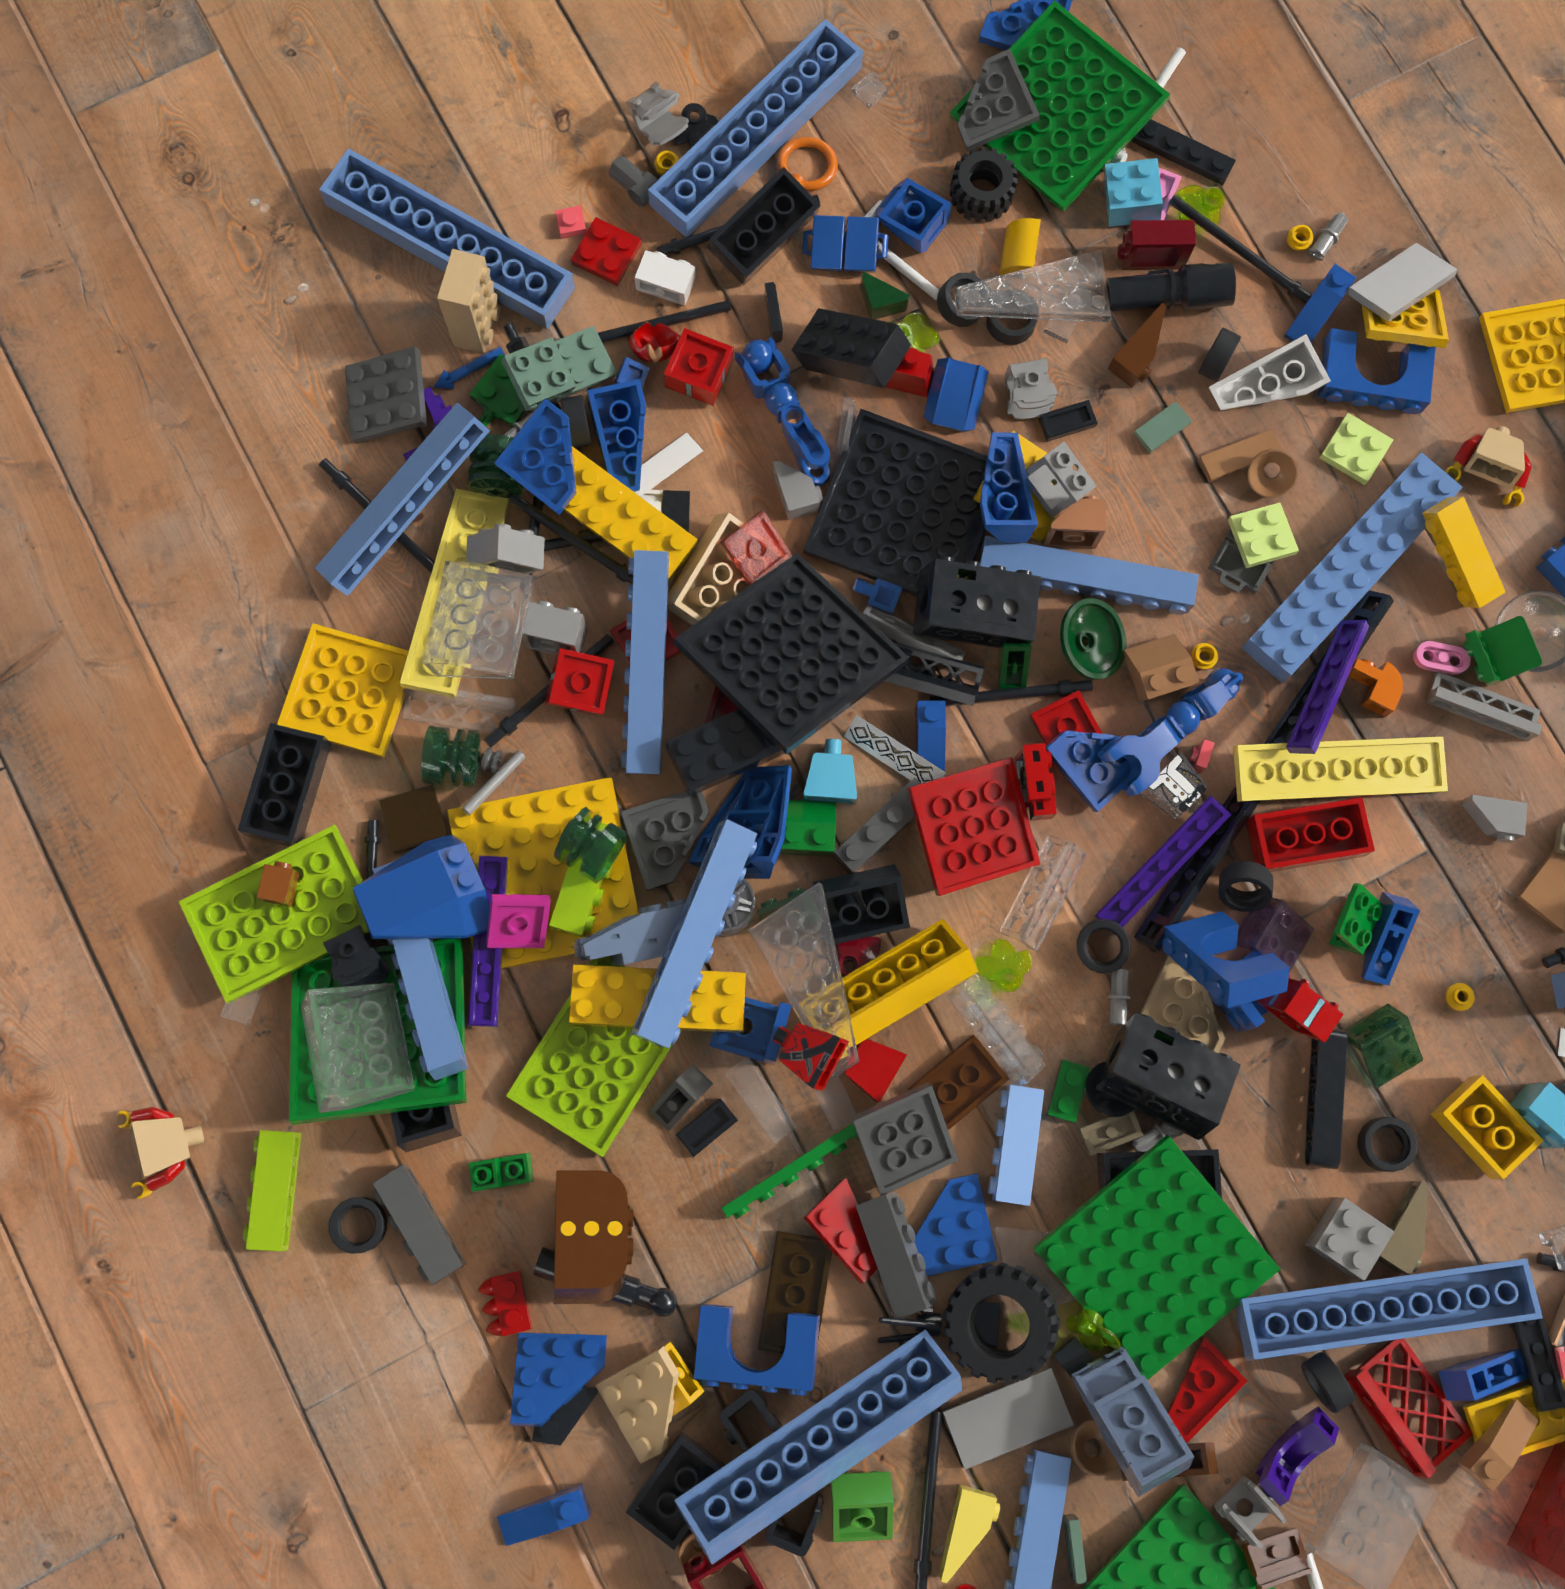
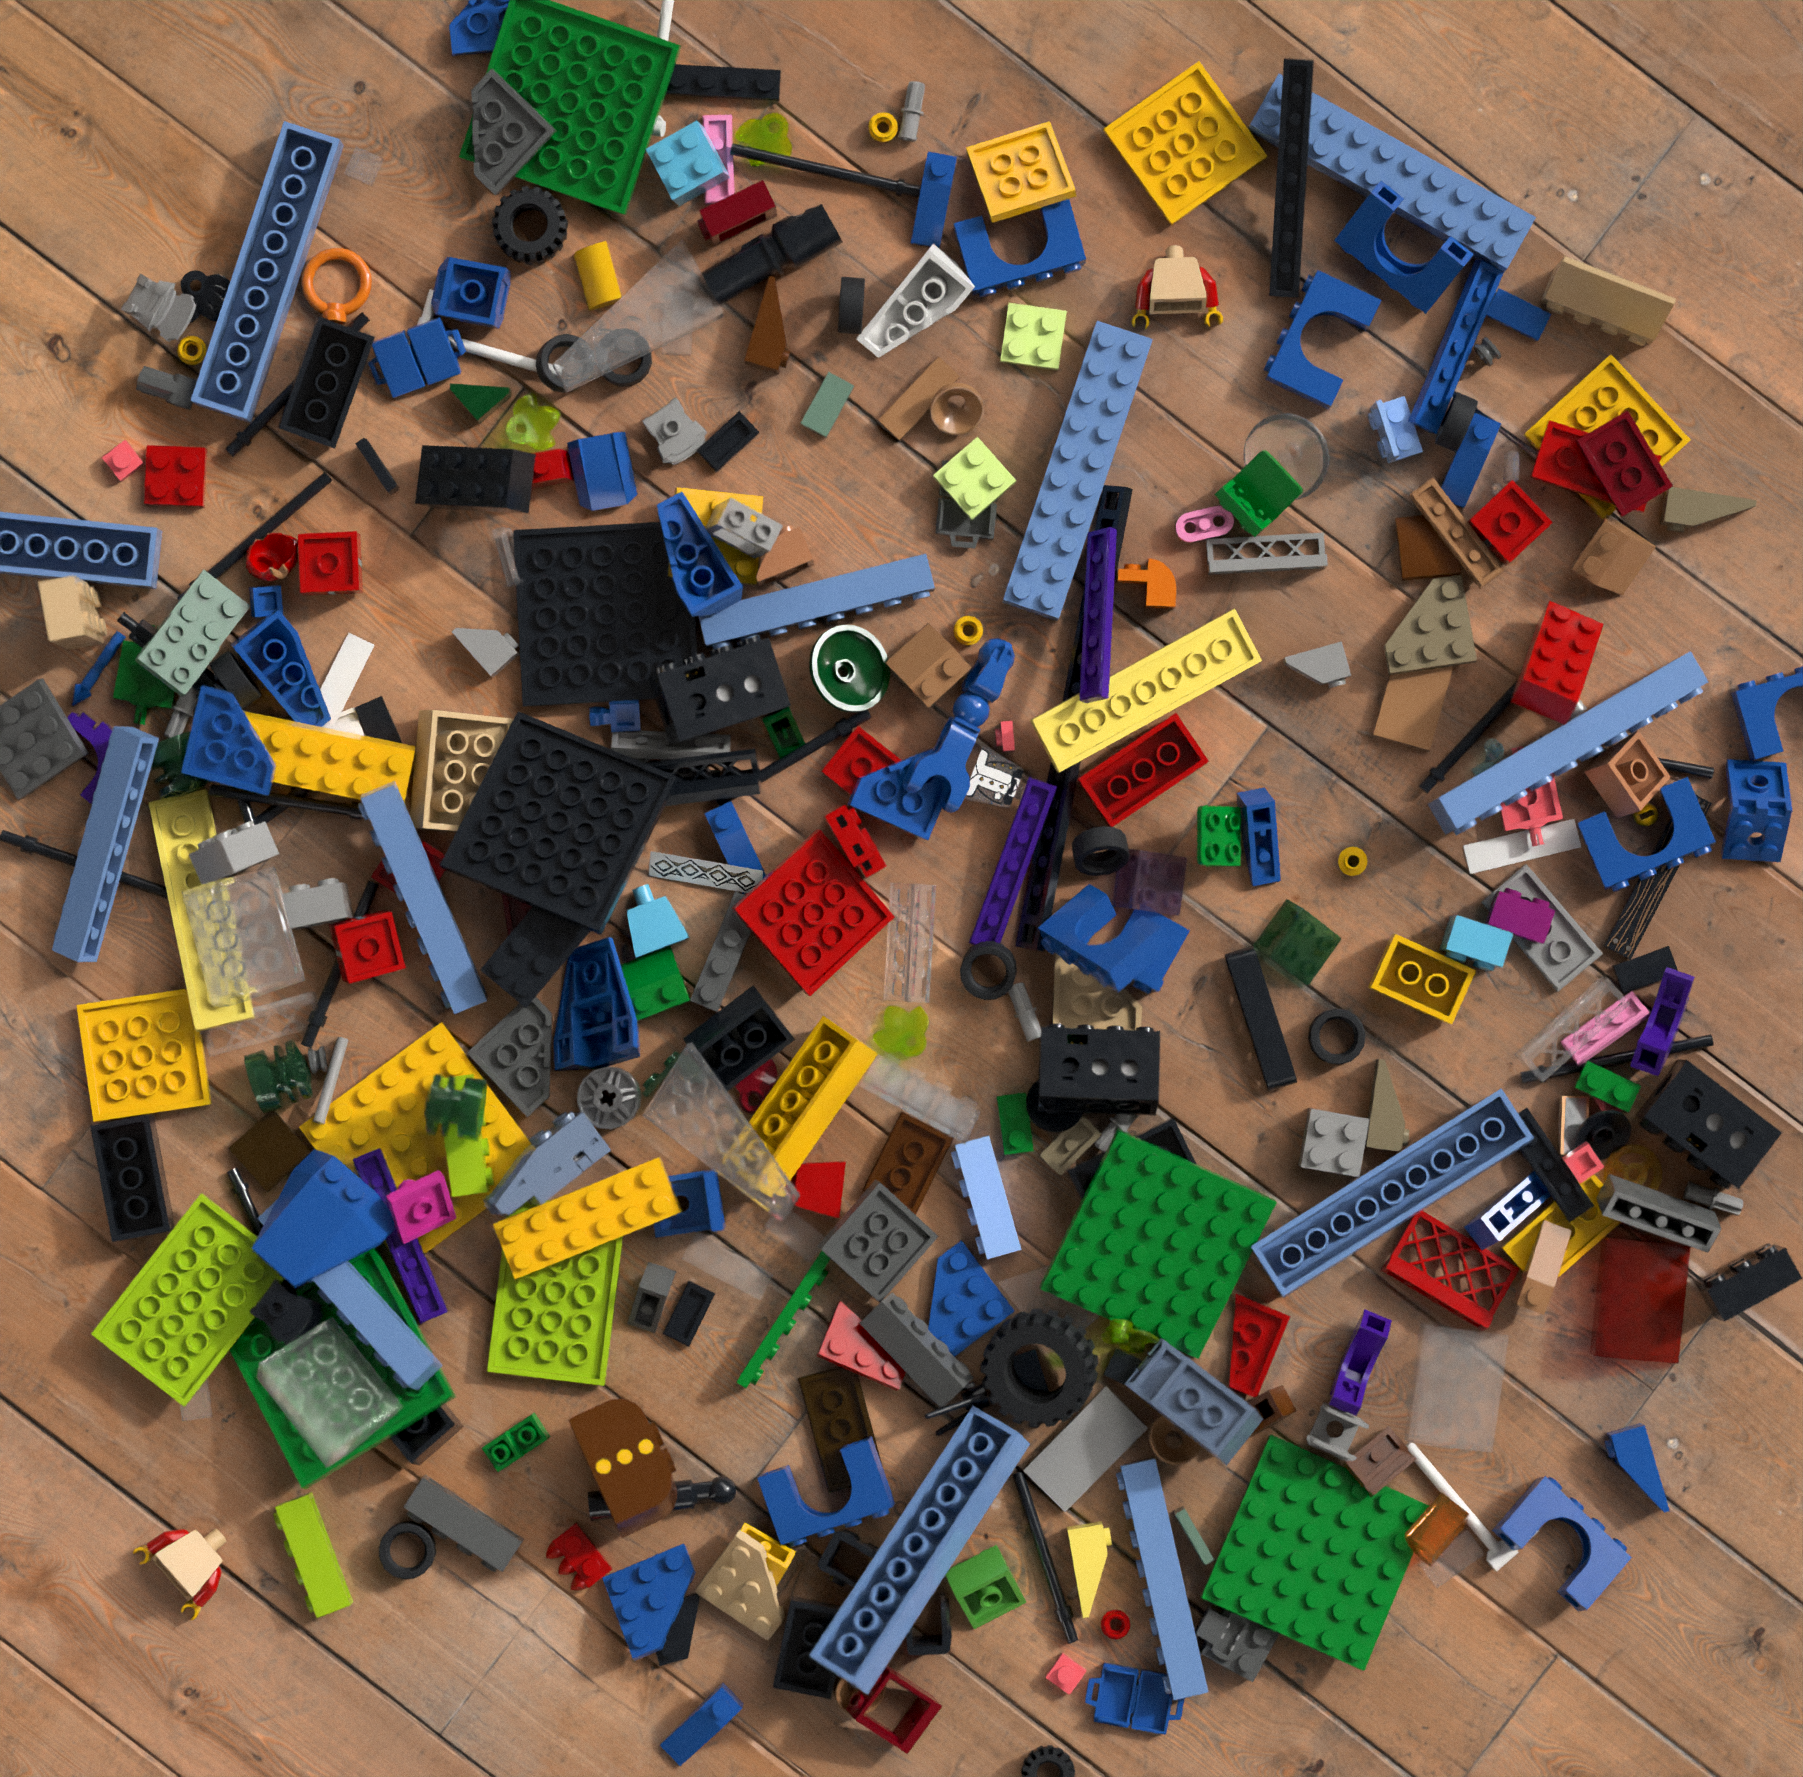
camera: 20 degrees left, 10 degrees up
dark orange brick [257,861,299,907] -> none
medium blue brick [631,819,757,1048] -> none
white brick [635,250,696,306] -> none
clear red tile [720,511,792,587] -> none
blue piece [735,337,830,486] -> none
torso [773,1023,849,1091] -> none
red container [1255,975,1344,1043] -> none
black tyre [1301,1352,1355,1414] -> none
light grey tile [1347,243,1458,322] -> none
yellow brick [1422,496,1506,608] -> none

